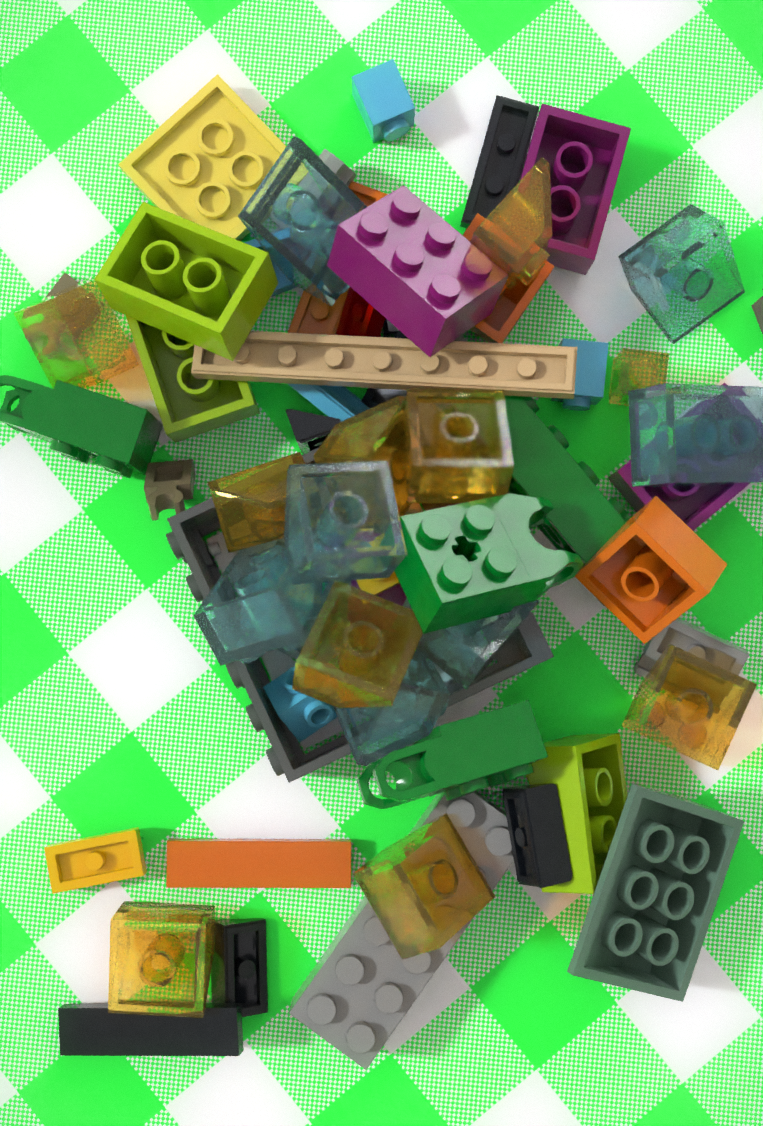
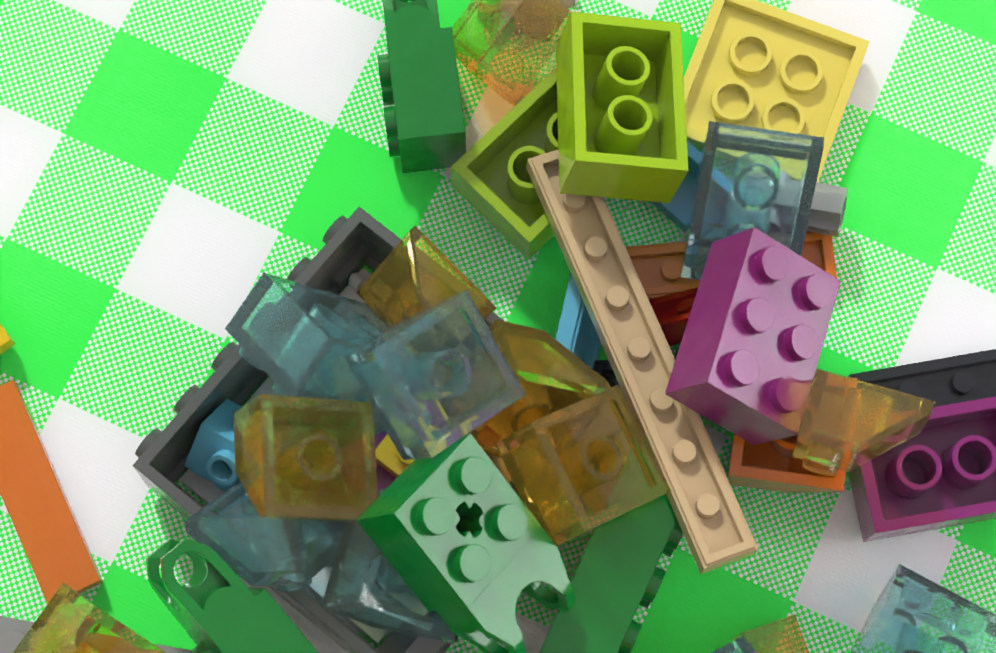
camera: 65 degrees right, 10 degrees down
dark tan plate [144,459,196,521] -> none
black slope [286,409,344,455] -> none
medium azure brick [351,59,415,143] -> none
medium azure brick [551,338,609,411] -> none

